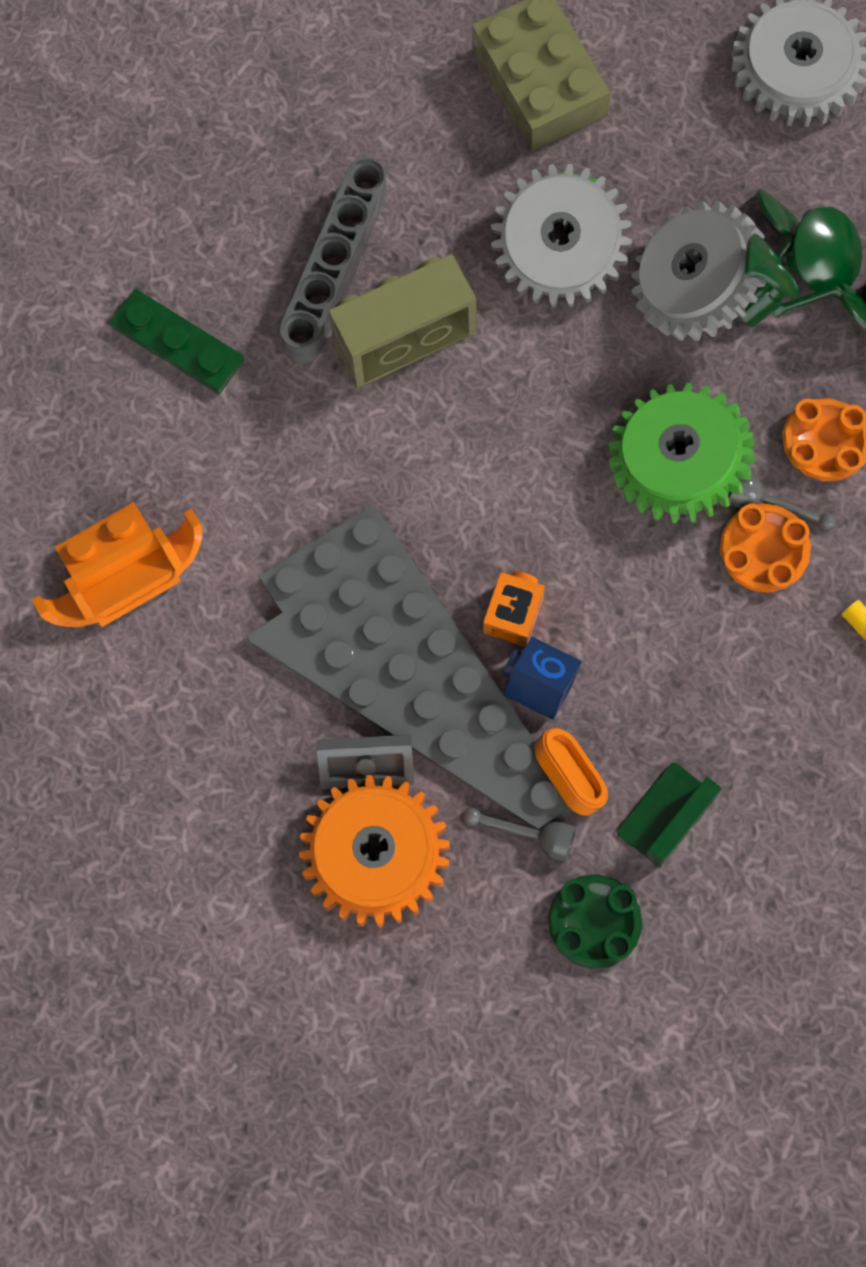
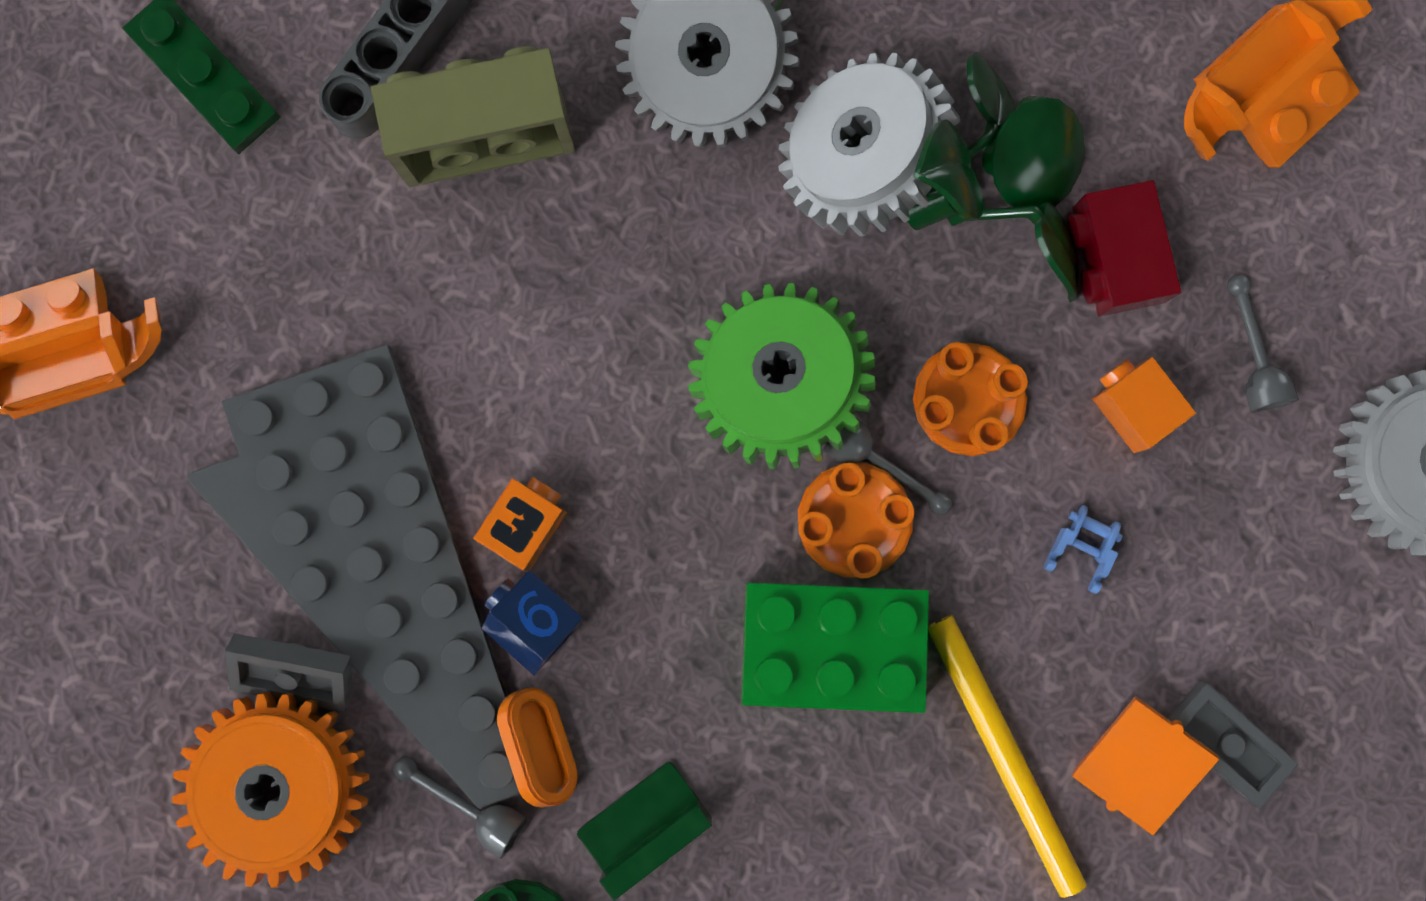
camera: 10 degrees right, 10 degrees up
none -> green brick [741,583,929,713]

